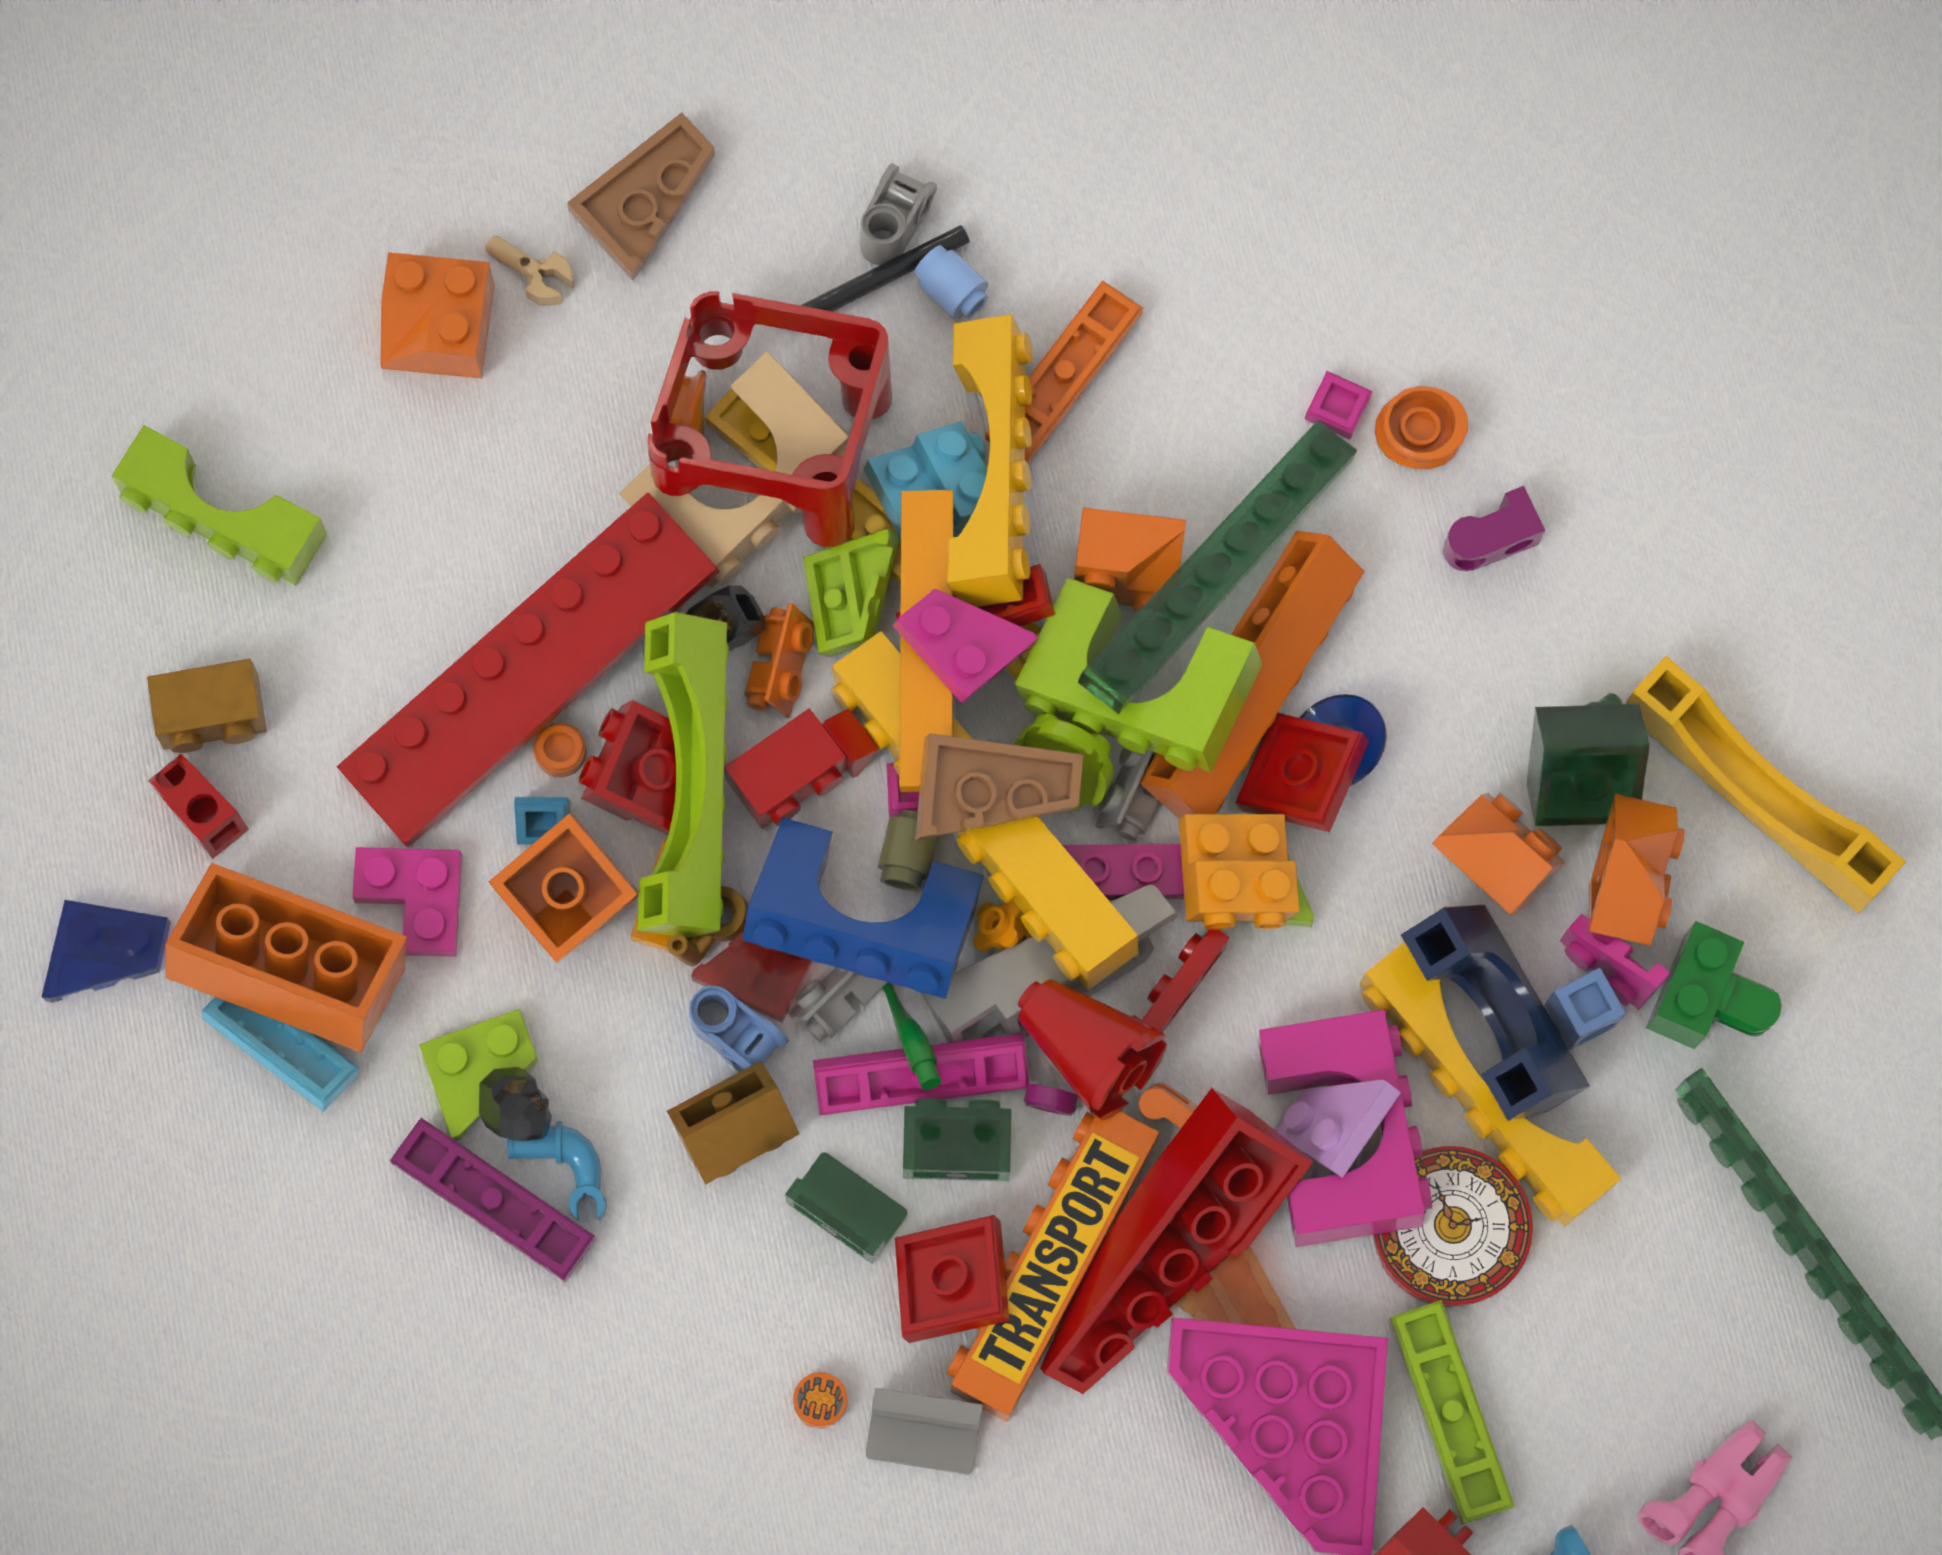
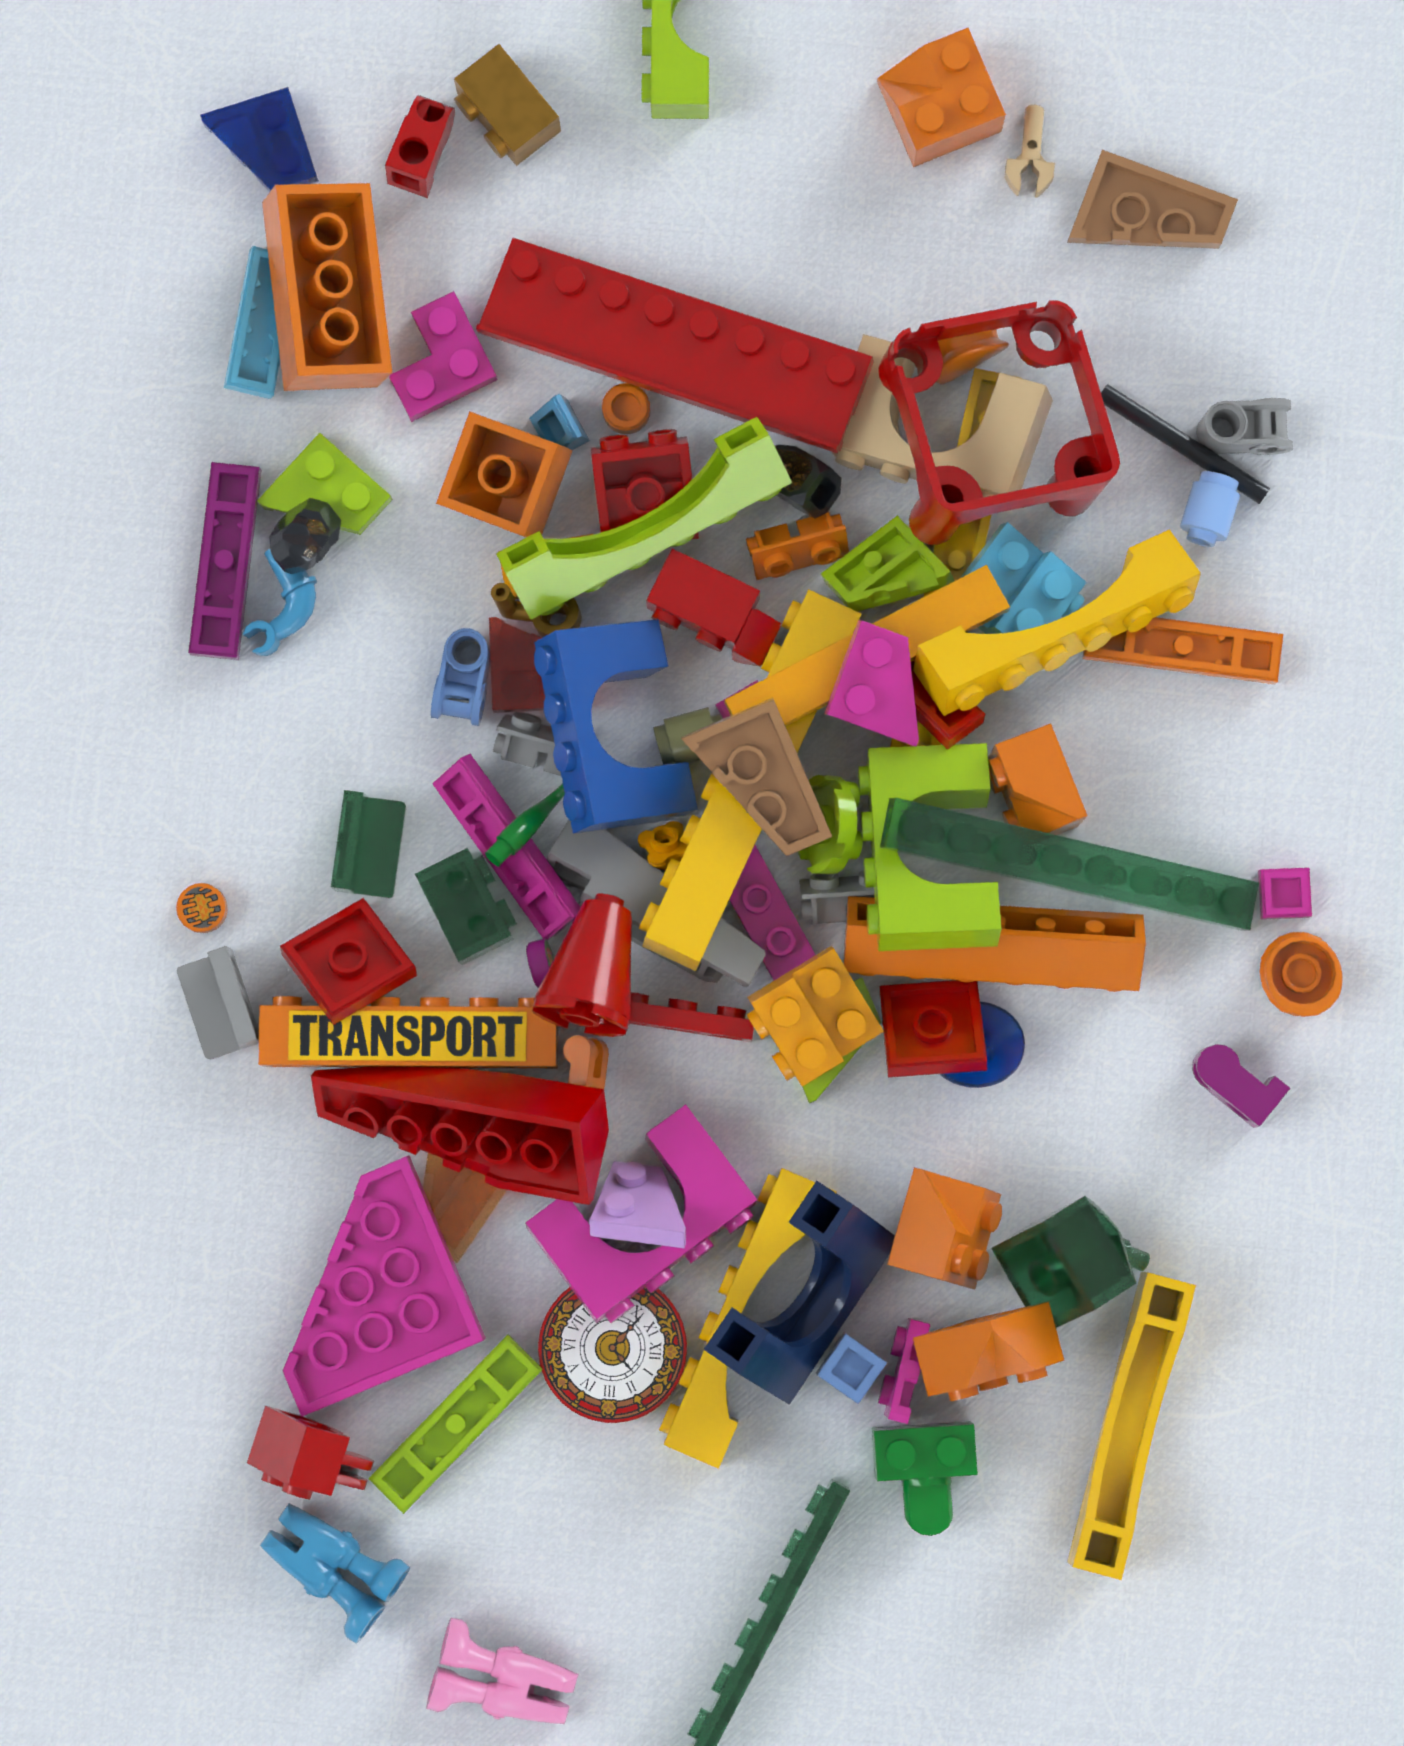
camera: 70 degrees right, 10 degrees up
pearl gold brick [667,1061,800,1185] -> none

